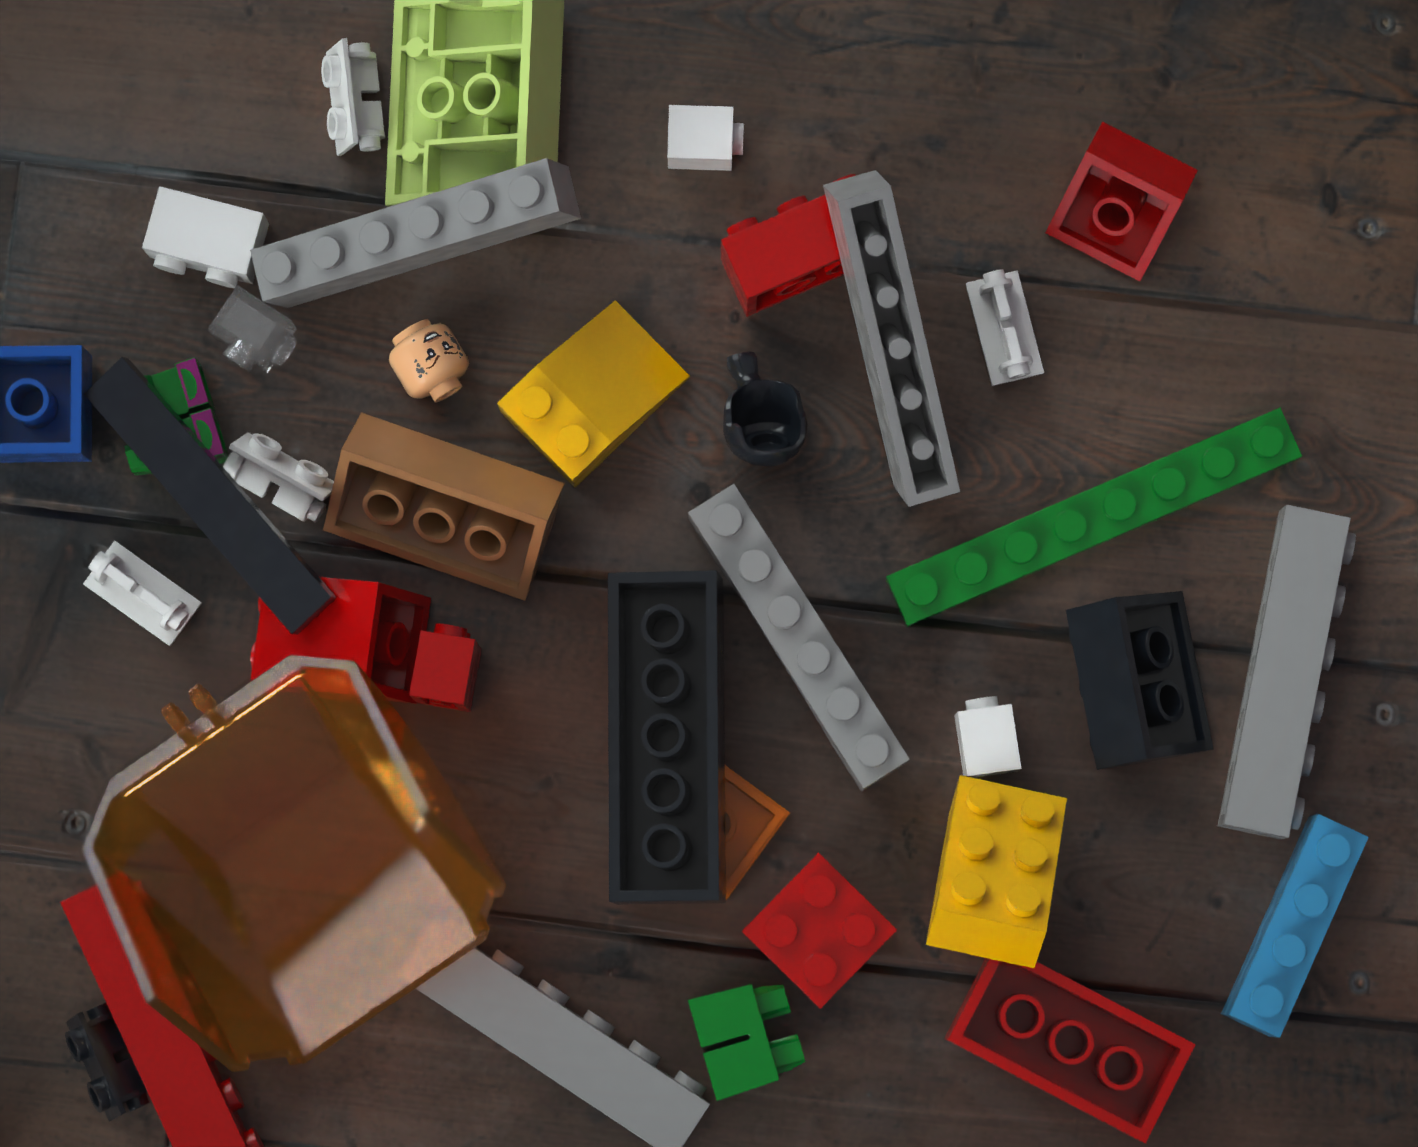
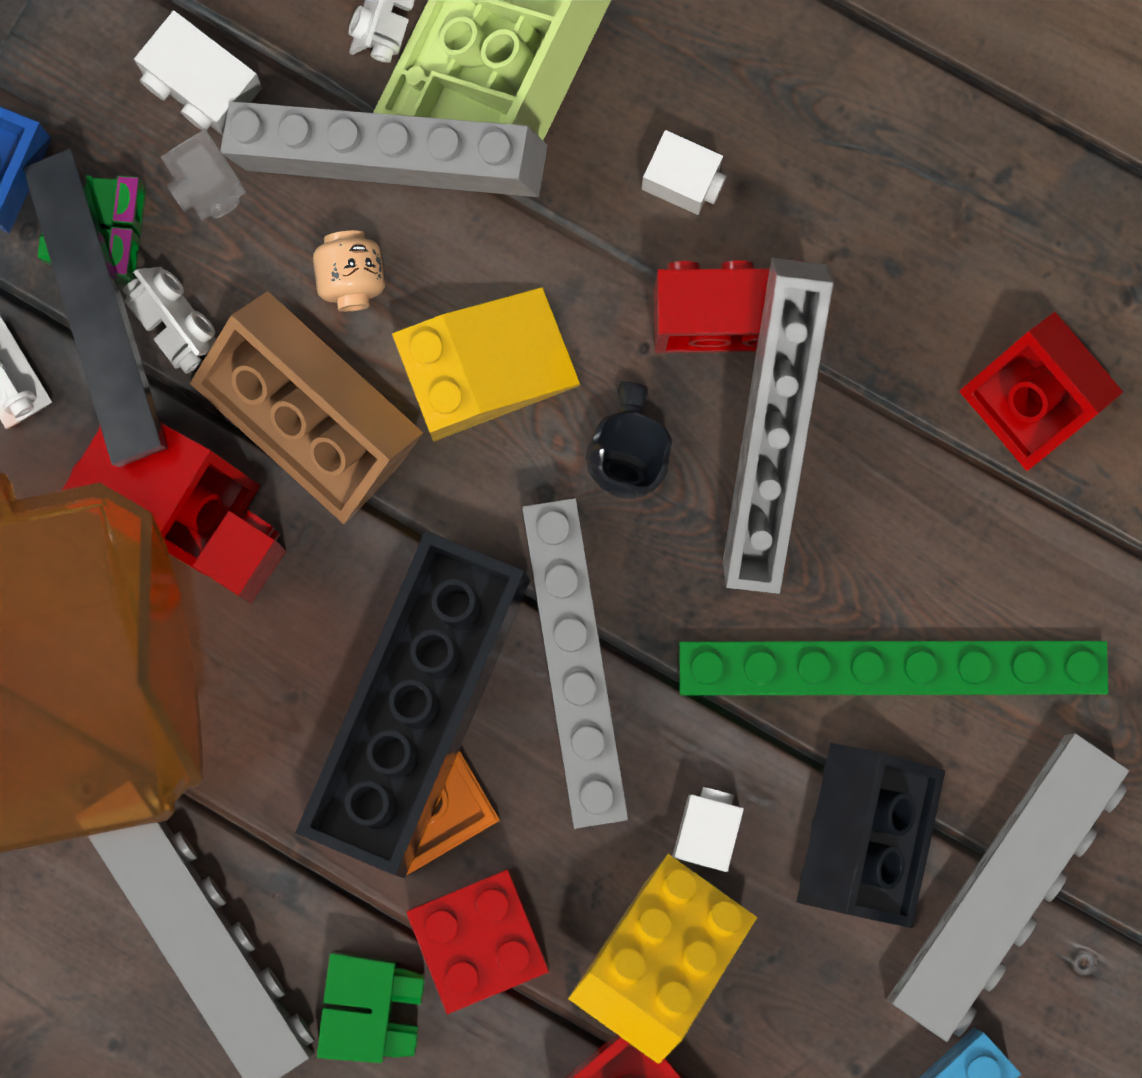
camera: 20 degrees right, 0 degrees up
white hinge [966,269,1044,386] -> none

